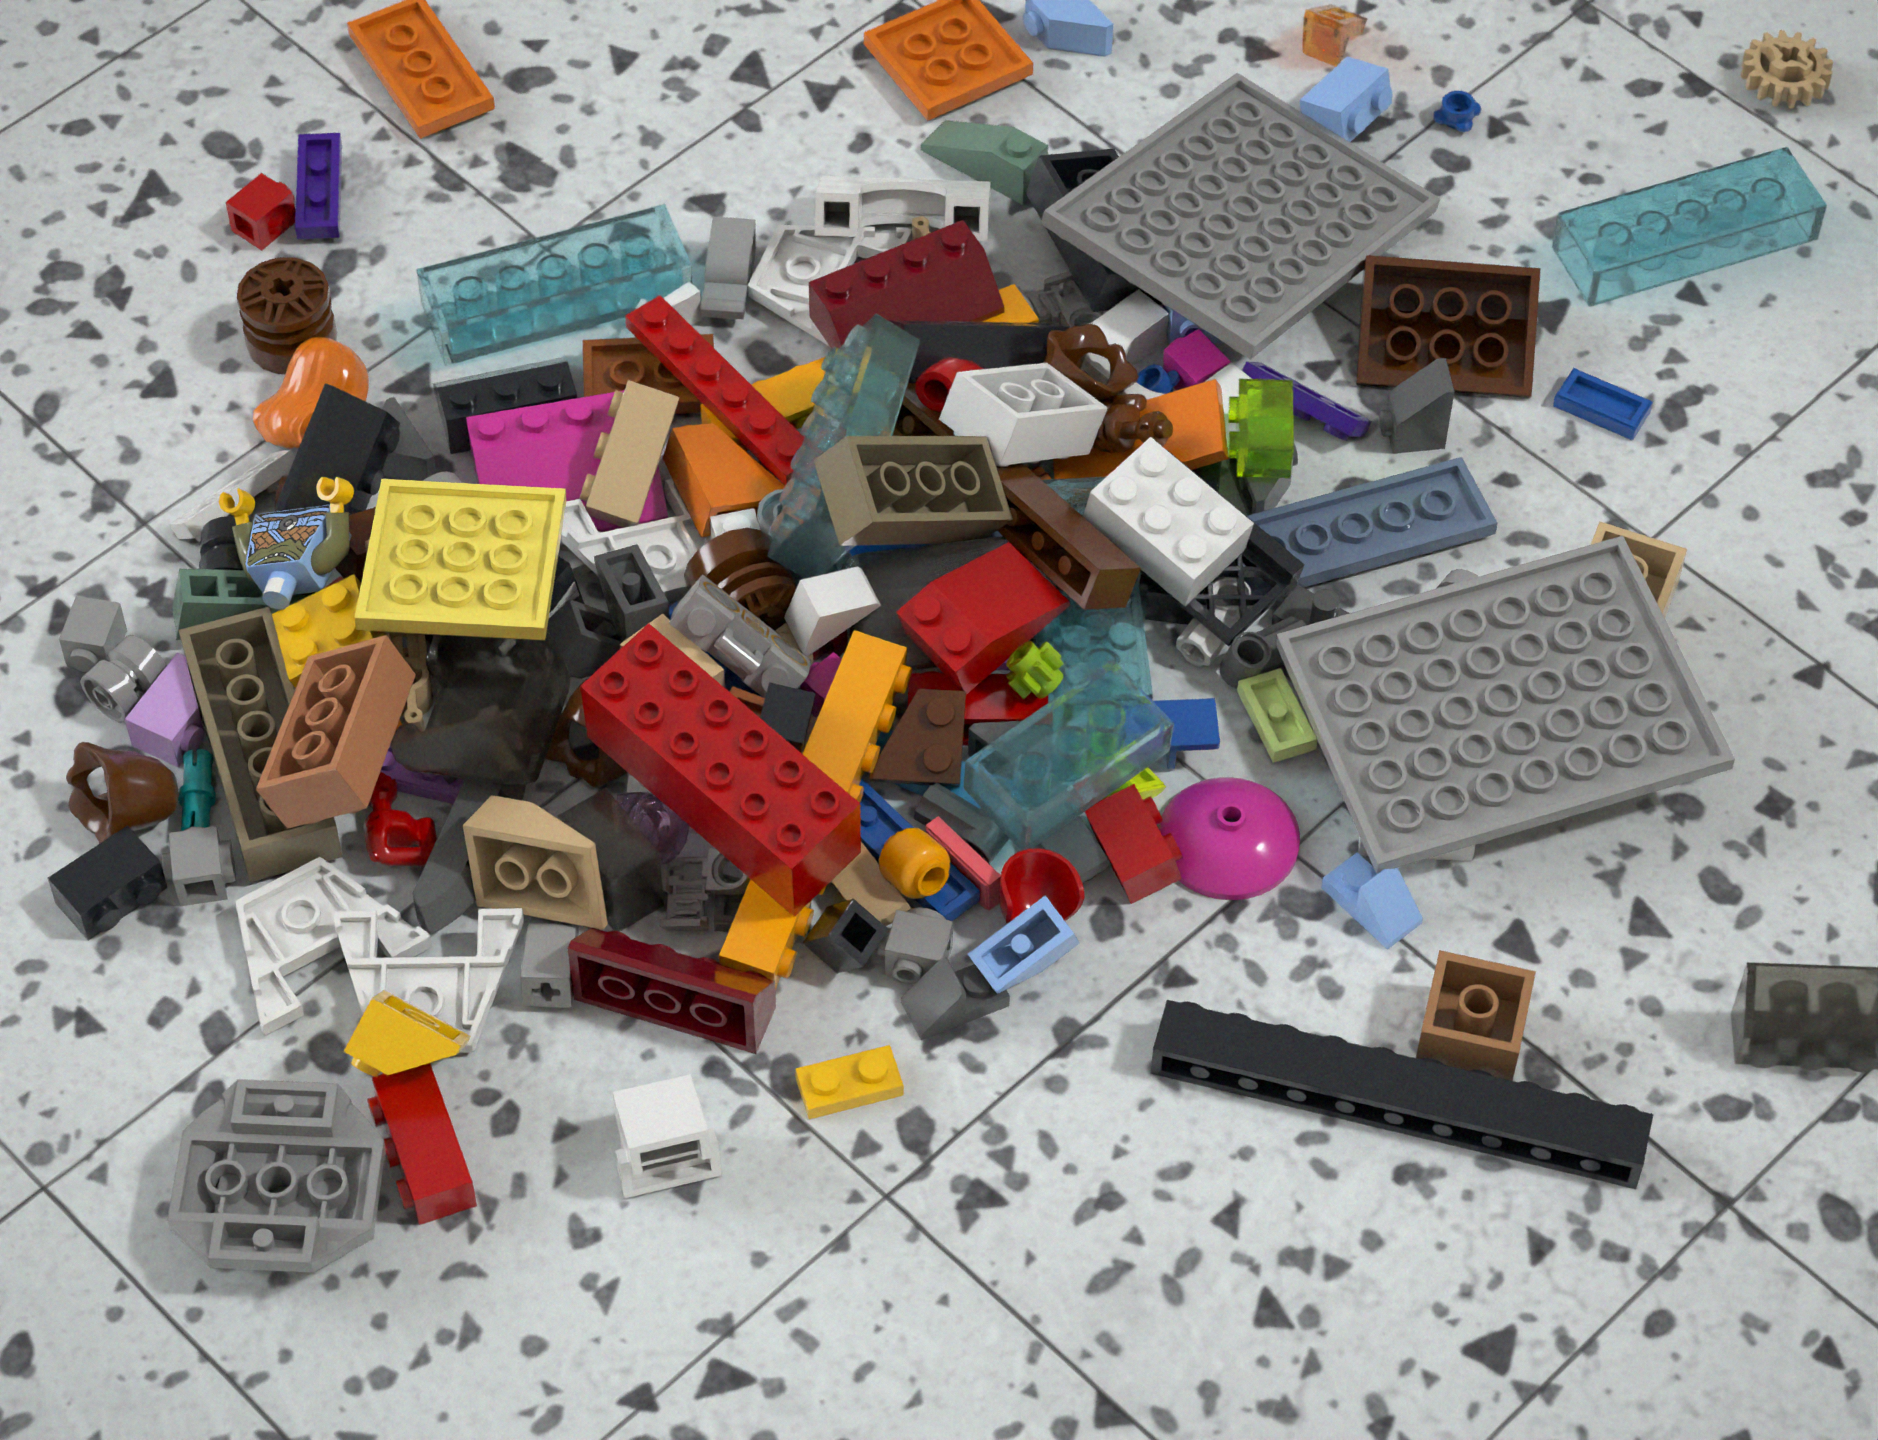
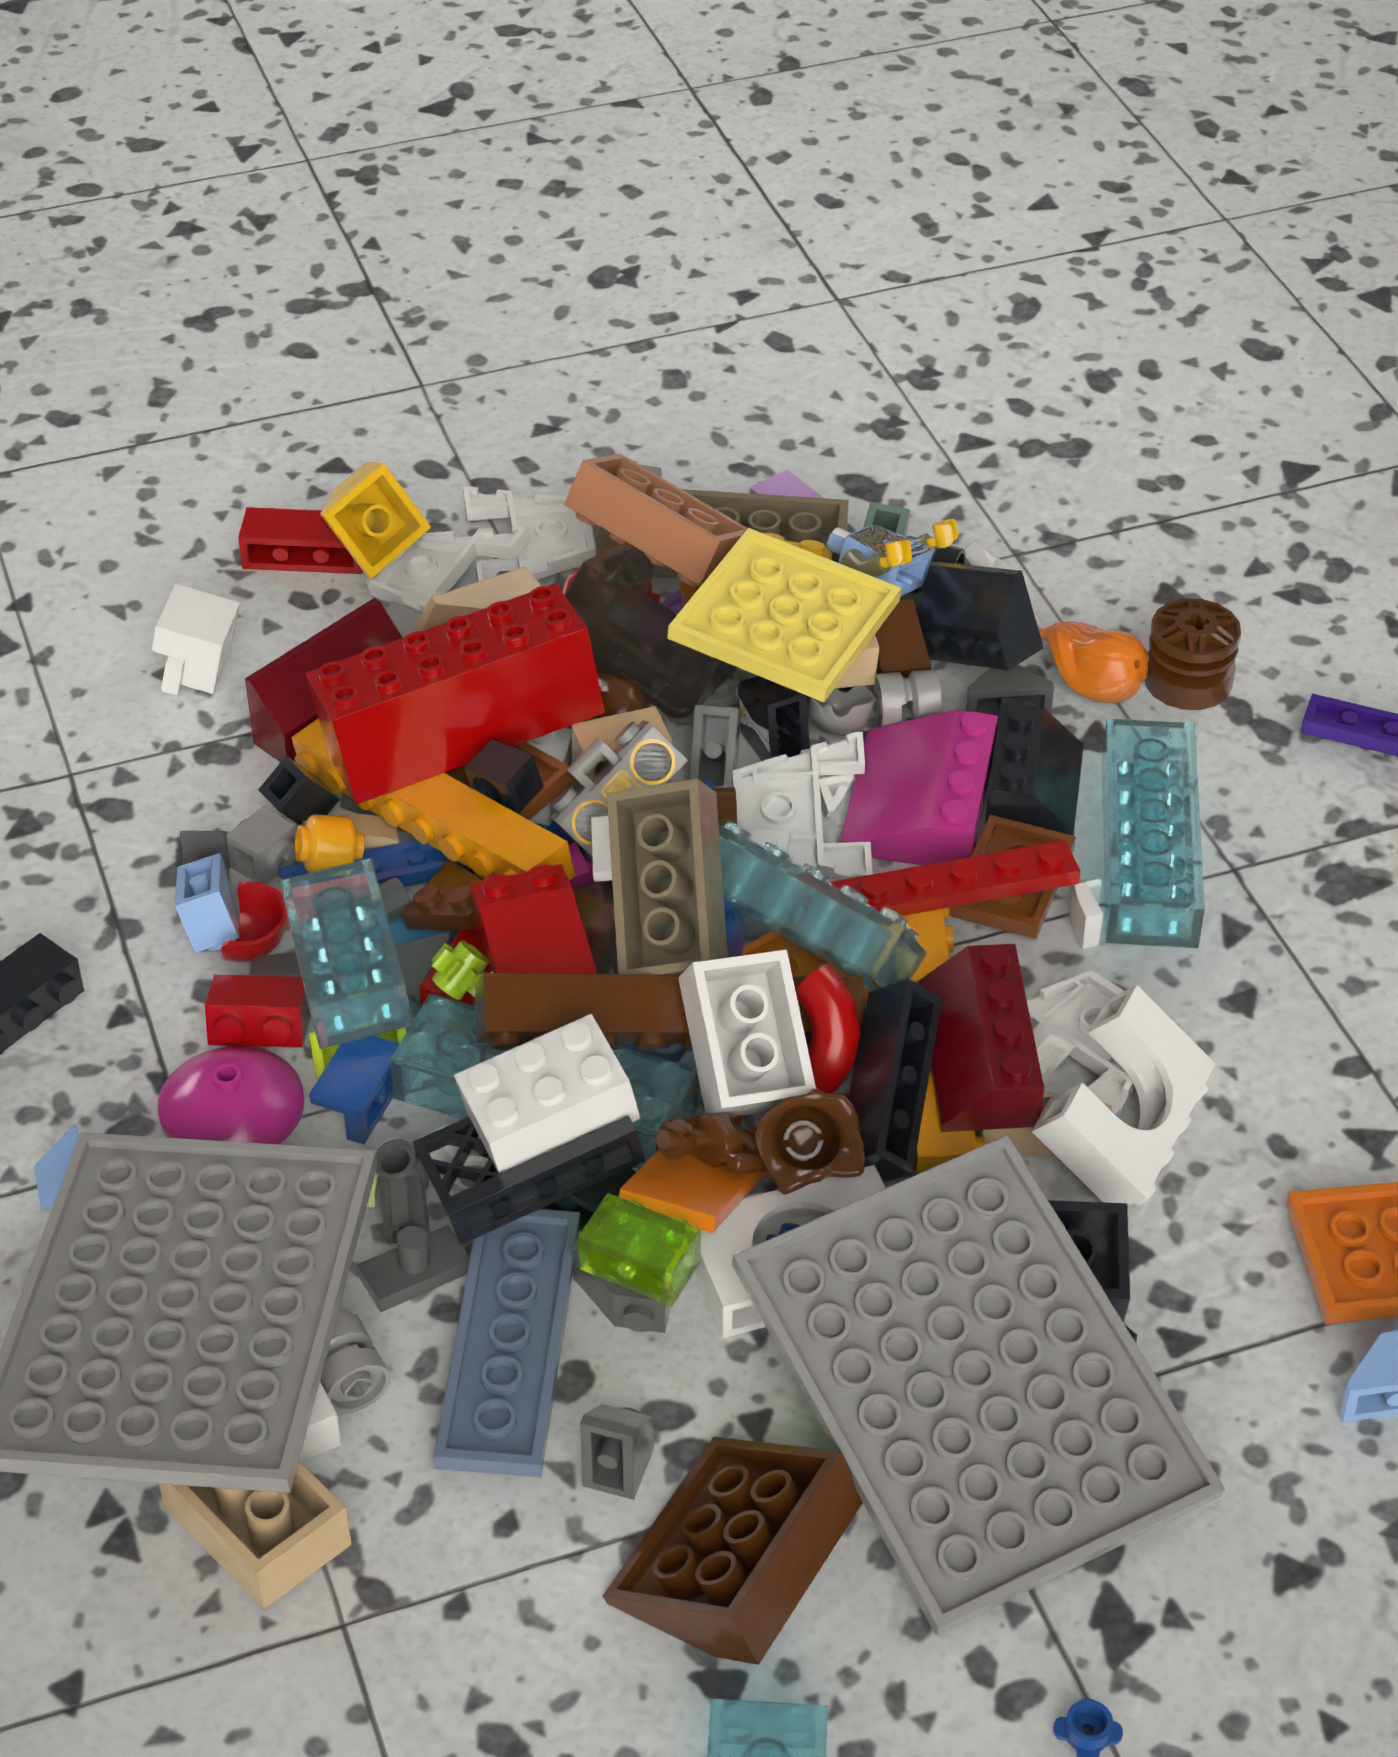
camera: 115 degrees right, 10 degrees down
black brick [48,825,168,940] -> none
light grey brick [59,596,127,672] -> none
reddish brown piece [66,742,179,843] -> none
light grey wheel [80,635,167,722] -> none
light grey piece [167,1079,386,1273] -> none
red brick [226,173,296,251] -> none
tan brick [579,380,679,528] -> none
dark grey slope [594,544,670,642] -> none
orange slope [662,423,787,538] -> none
light grey piece [700,216,757,320] -> none
yellow plate [795,1045,904,1119] -> none
sand green slope [921,120,1049,205] -> none
dark purple plate [1242,361,1372,441] -> none
light blue brick [1300,56,1393,142] -> none
clear orange slope [1302,4,1368,67] -> none
blue tile [1553,368,1653,441] -> none

